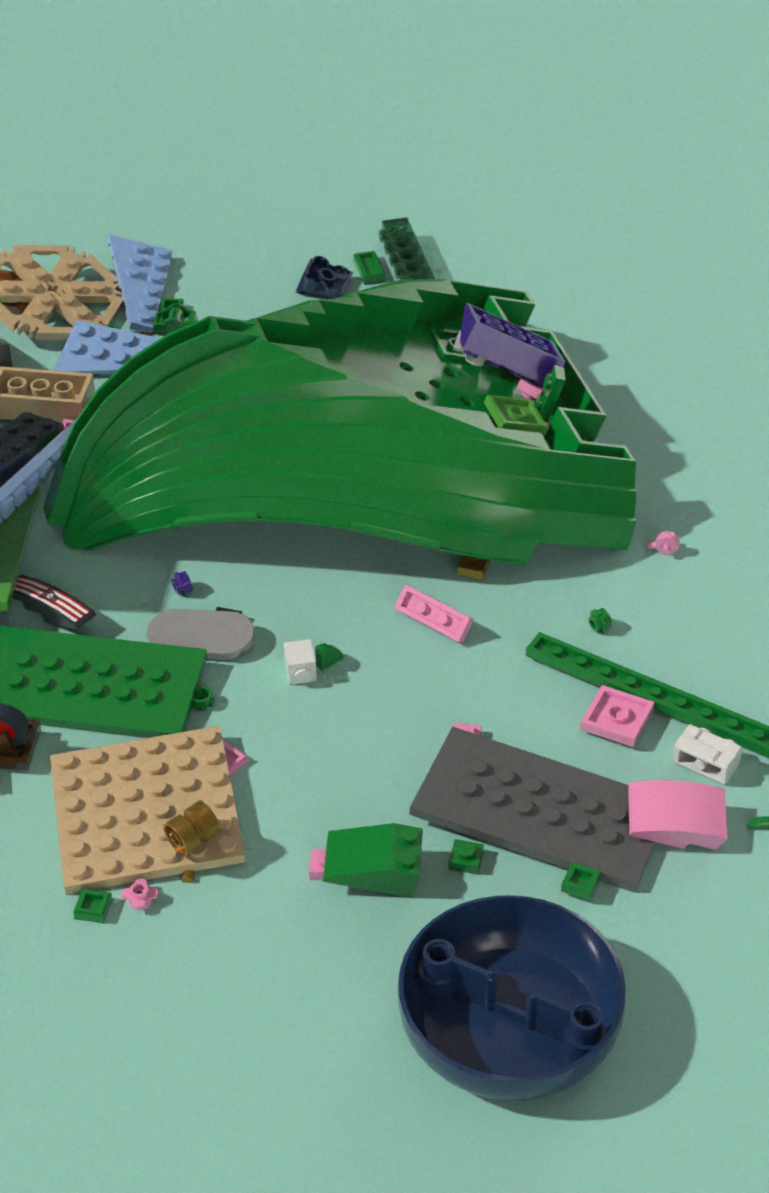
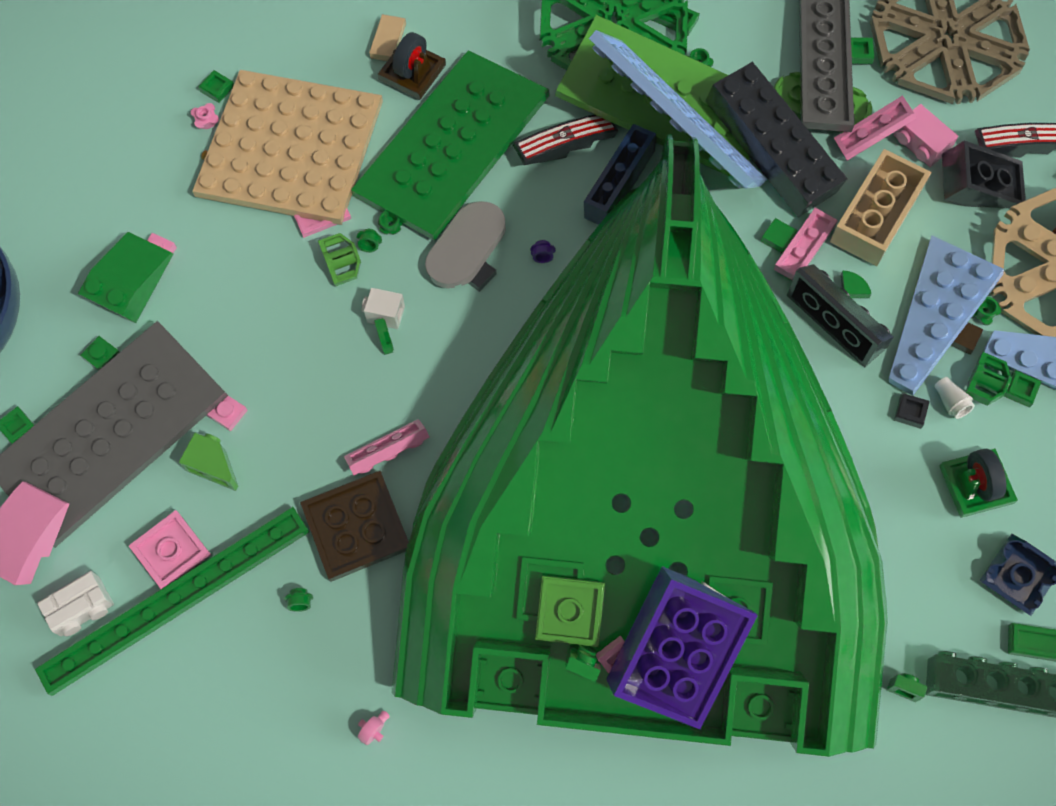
camera: 115 degrees right, 25 degrees up
pearl gold wheel [163,801,221,857] -> none
none -> bright green slope [179,433,238,491]
none -> dark brown plate [300,471,409,582]
none -> bright green piece [318,233,361,286]
none -> green plate [356,228,382,253]
none -> dark blue brick [584,123,656,225]
none -> plate [939,448,1018,518]

